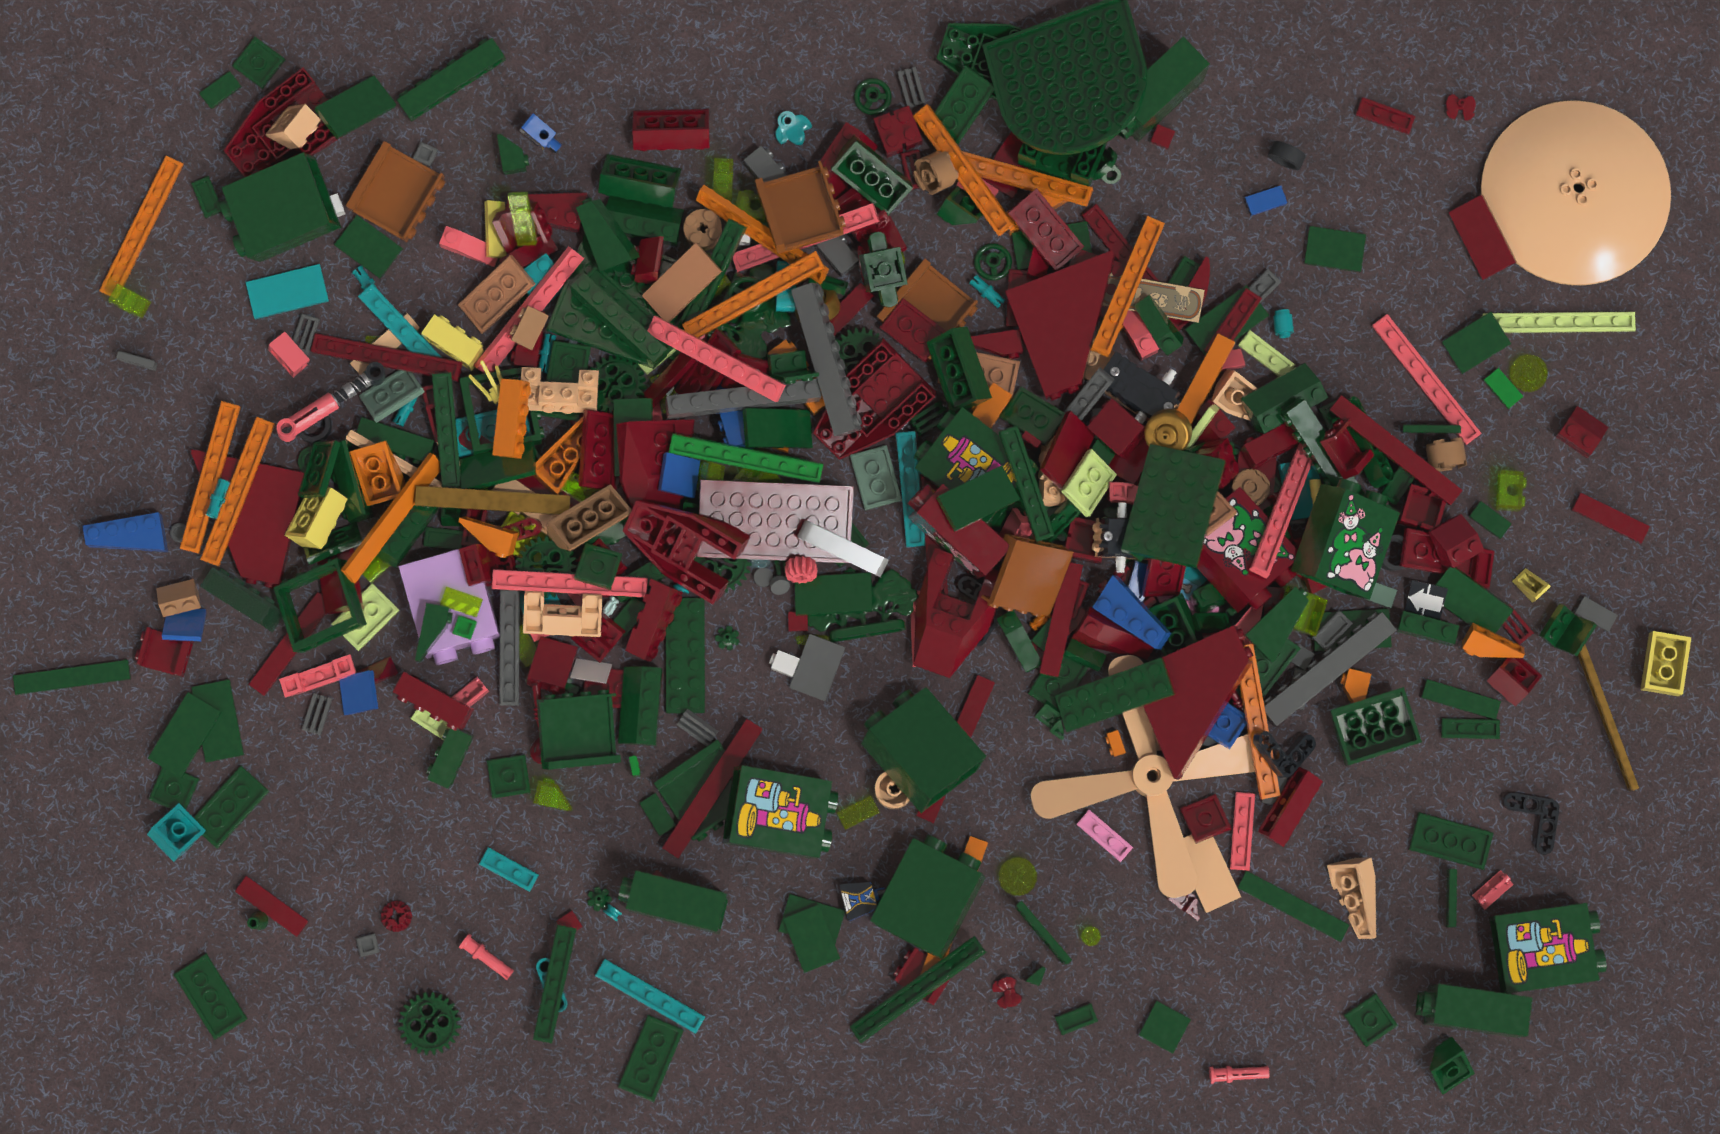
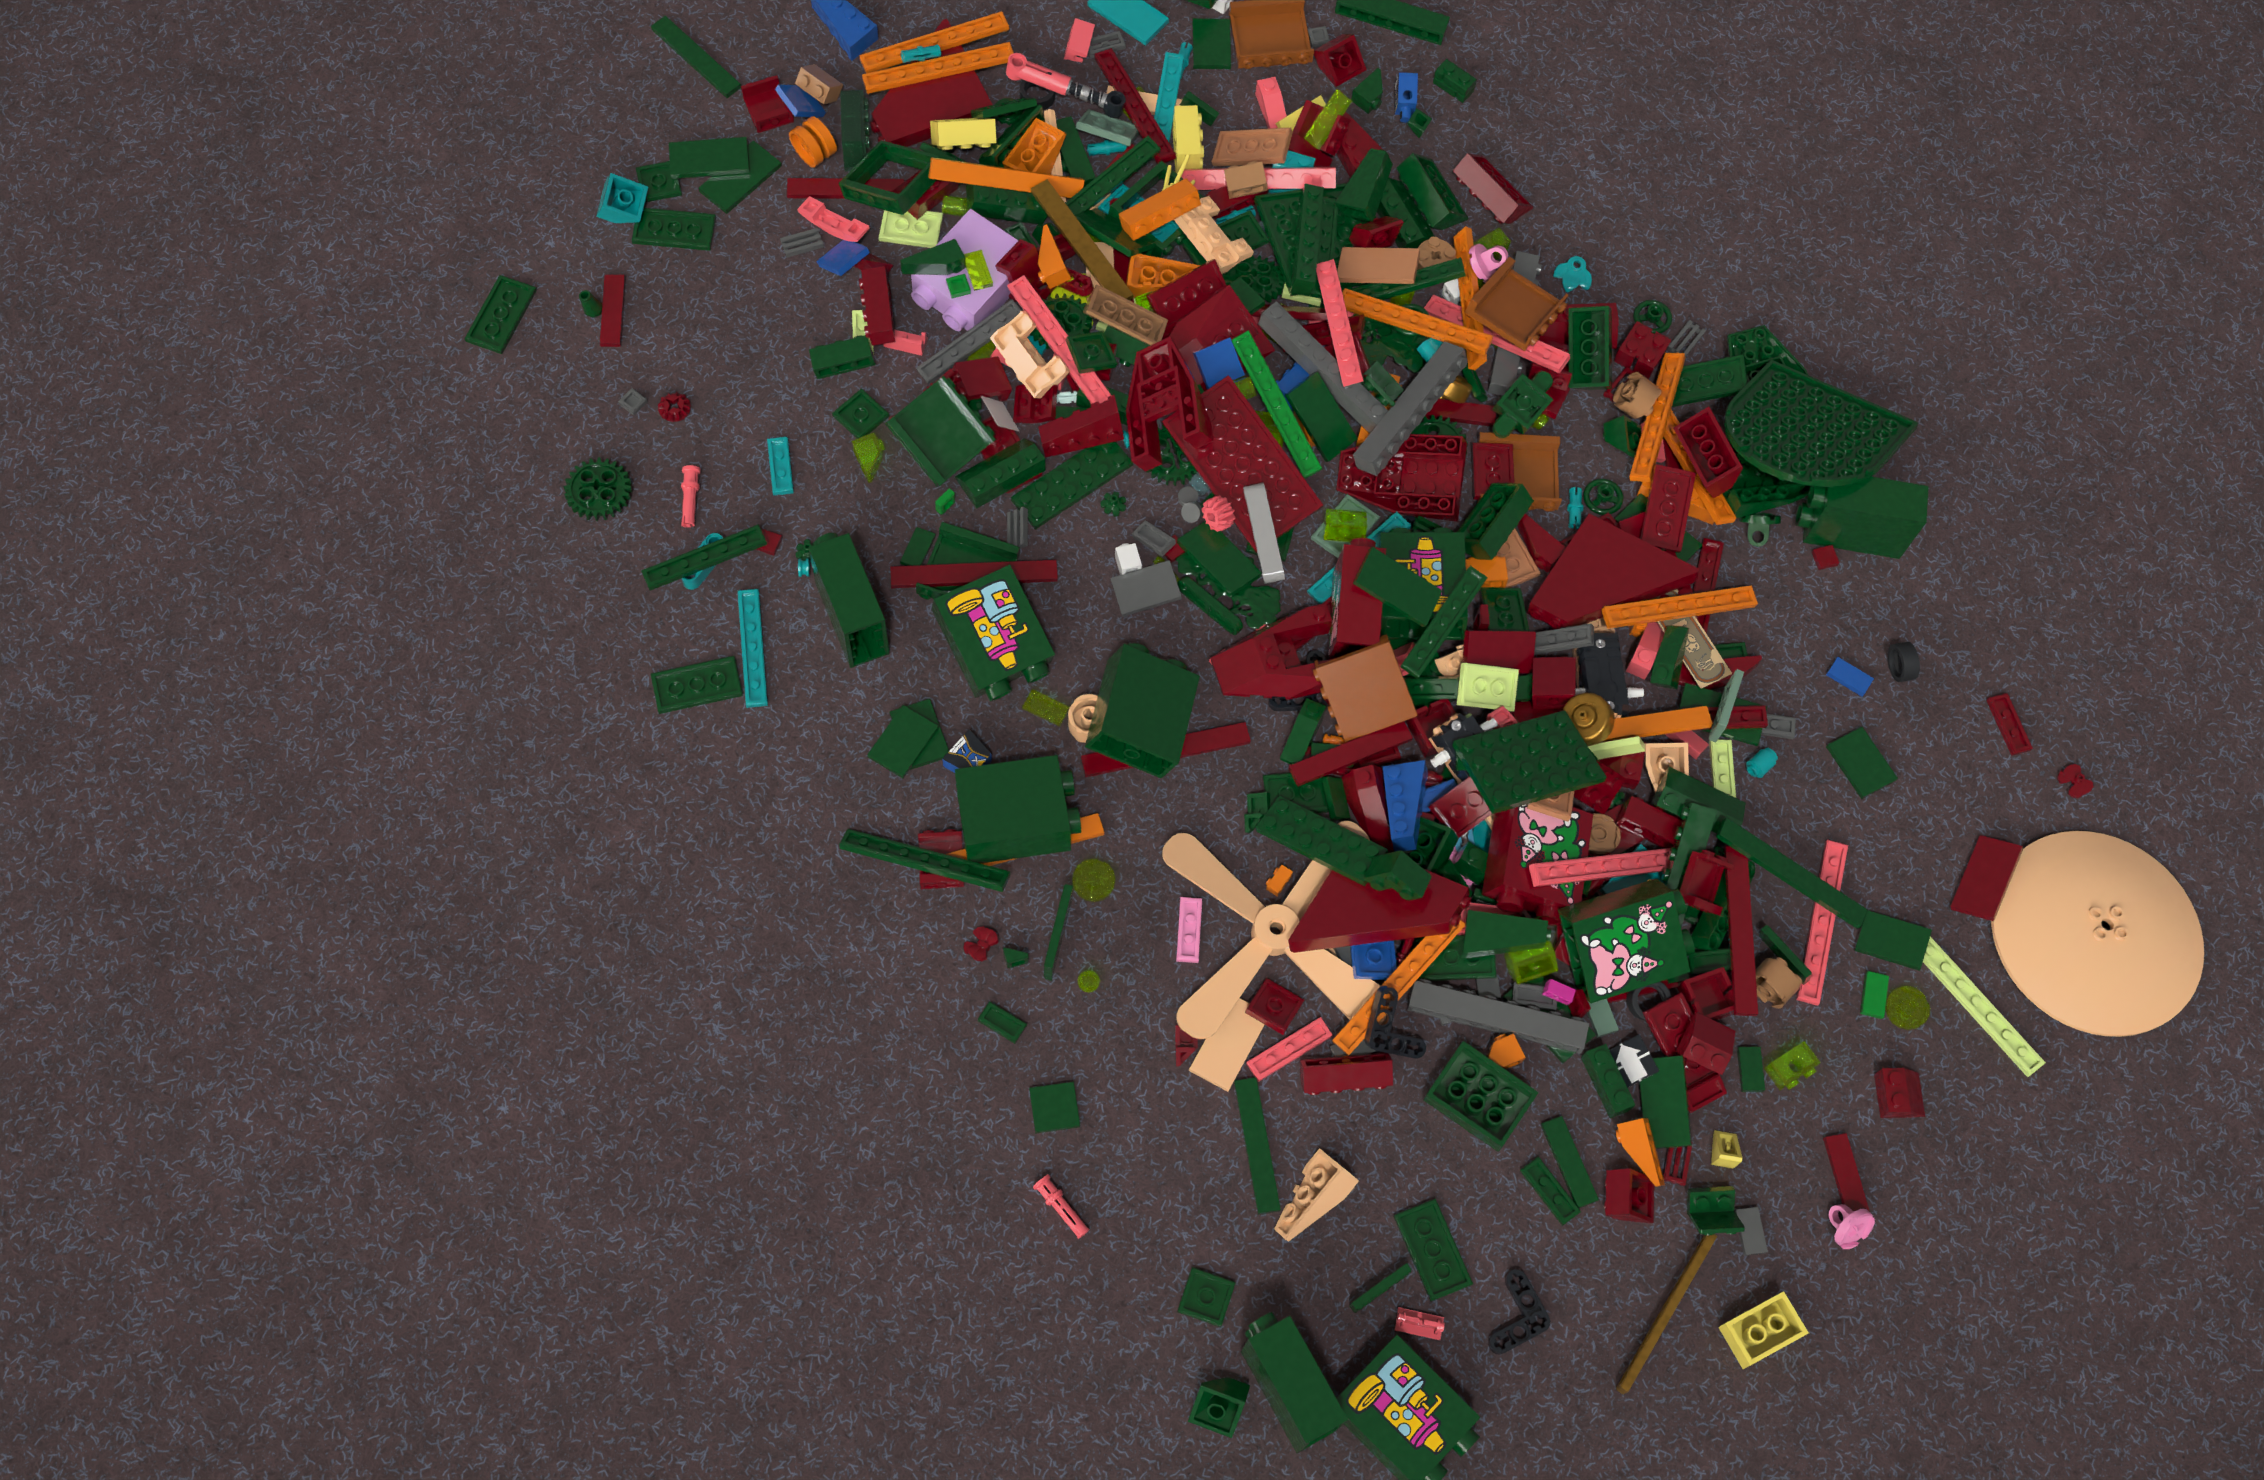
camera: 50 degrees right, 15 degrees down
none -> orange wheel [789,116,837,168]
none -> dark grey tile [1132,520,1176,557]
none -> dark green tile [1179,91,1219,126]
none -> dark red slope [1314,34,1367,87]
none -> clear neon green brick [1323,509,1367,542]
none -> dark green brick [1364,850,1432,901]
none -> dark green slope [1407,108,1432,138]
none -> dark green brick [1433,59,1477,103]
none -> bright pink tile [1469,244,1508,283]
none -> dark pink piece [1542,979,1576,1005]
none -> dark red tile [1568,989,1591,1018]
none -> dark red slope [1674,406,1743,498]
none -> sand green tile [1708,669,1744,743]
none -> dark green tile [1716,818,1867,929]
none -> bright pink tile [1829,1204,1875,1249]

